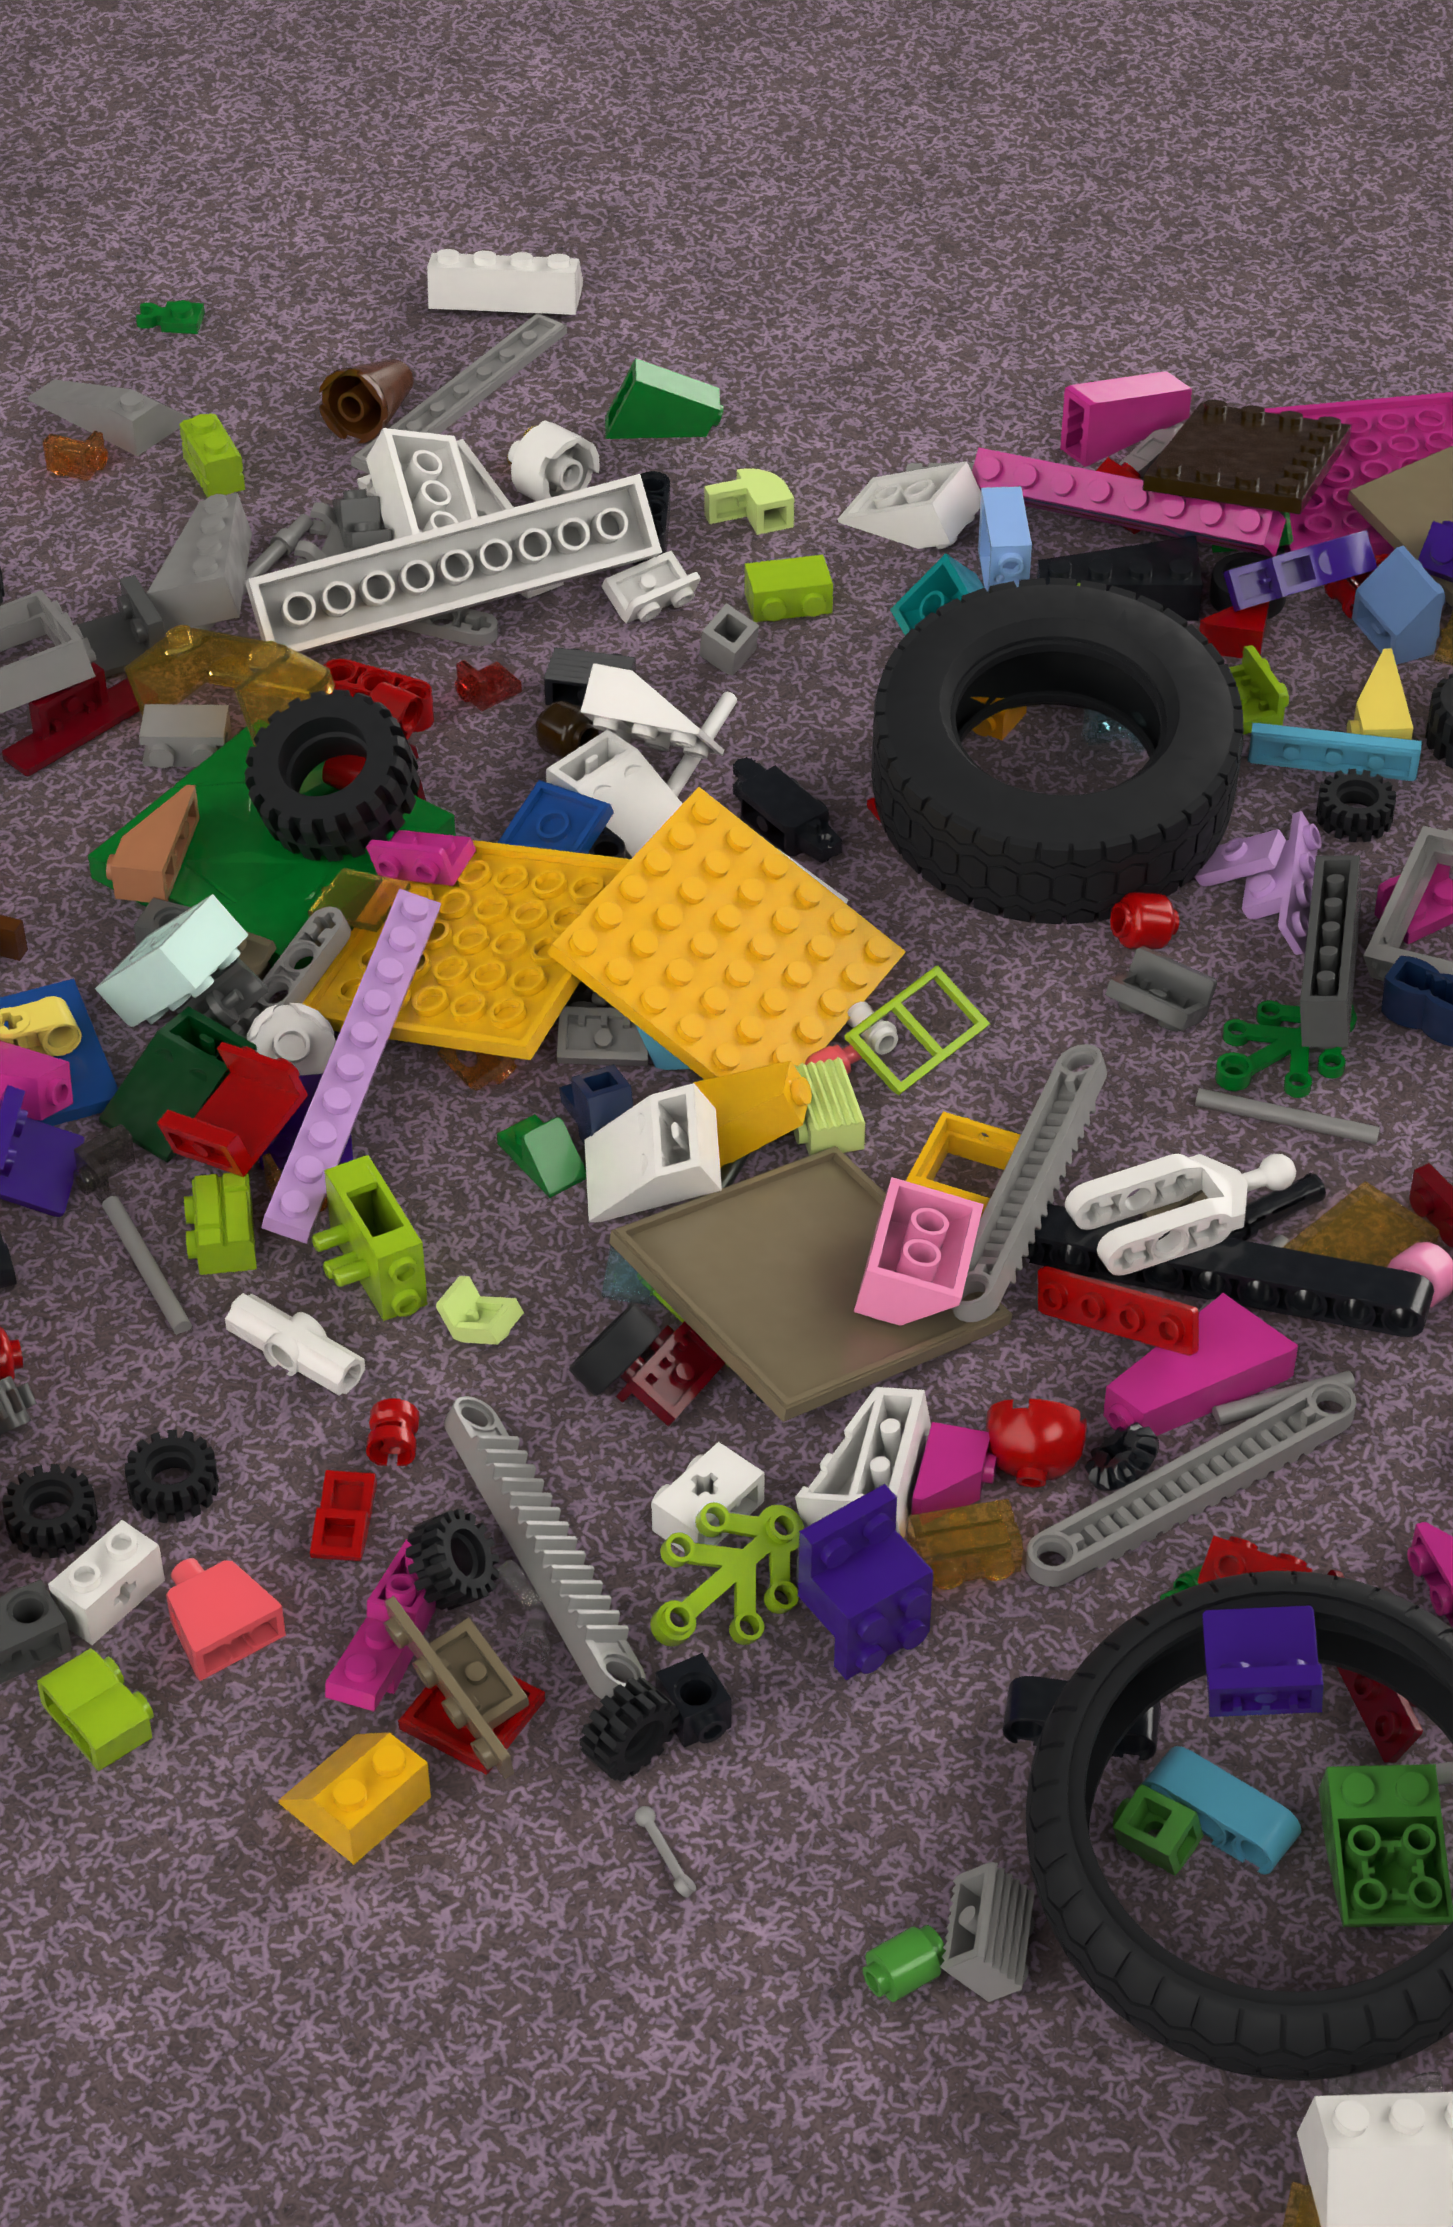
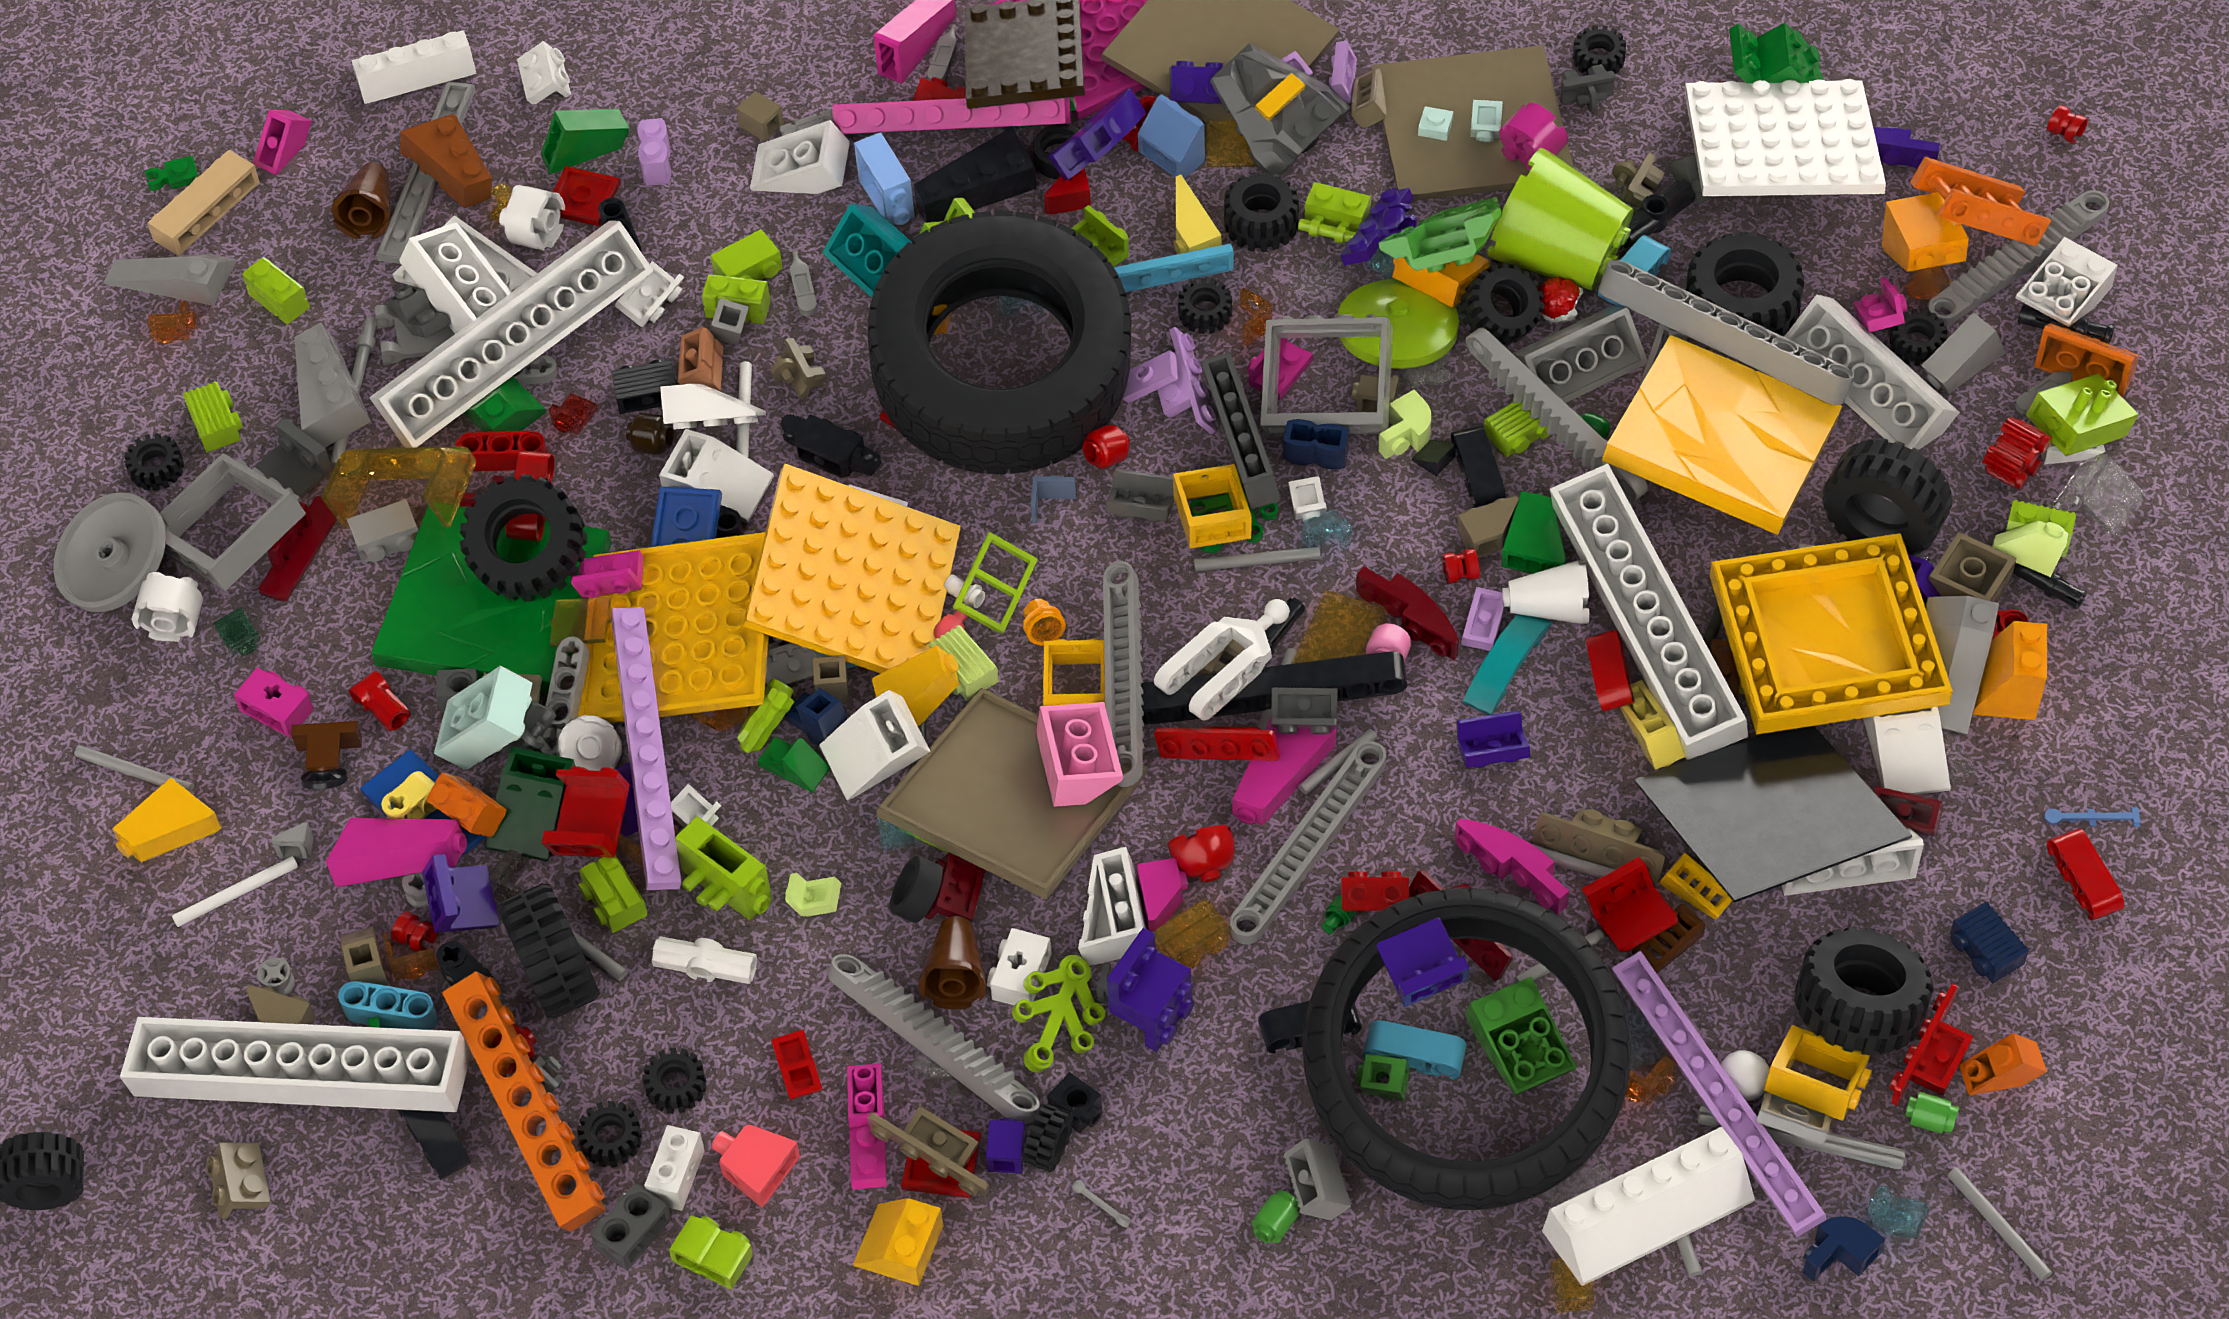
camera: 20 degrees left, 10 degrees up
nougat slope [106,785,200,903] -> none
red wheel [366,1398,420,1466] -> none
black tyre [406,1509,500,1611] -> none
yellowish green brick [704,468,794,535] -> none
black gear [1085,1423,1159,1491] -> none
none -> tan brick [147,150,260,256]
none -> lime brick [183,381,243,453]
none -> dark pink slope [253,110,312,175]
none -> red piece [348,671,411,731]
none -> dark orange wedge [400,113,492,208]
none -> orange brick [427,772,507,838]
none -> green slope [463,376,547,432]
none -> black tyre [497,883,600,1019]
none -> white bracket [517,41,571,104]
none -> red tile [552,166,621,226]
none -> lavender brick [638,118,671,186]
none -> white bracket [671,784,721,828]
none -> nougat brick [677,327,724,391]
none -> lime brick [702,274,771,324]
none -> dark tan brick [736,91,784,142]
none -> lime rock [737,678,794,753]
none -> dark tan hips [771,338,826,399]
none -> light grey piece [790,251,817,316]
none -> dark tan brick [813,655,850,704]
none -> reddish brown cone [918,916,987,1009]
none -> dark purple brick [986,1118,1026,1174]
none -> light orange piece [1023,599,1066,646]
none -> sand blue bracket [1031,475,1076,523]
none -> yellow window [1173,464,1252,549]
none -> clear orange bracket [1240,287,1272,347]
none -> dark grey bracket [1271,688,1337,735]
none -> white bracket [1288,476,1327,523]
none -> clear light blue bracket [1301,509,1352,550]

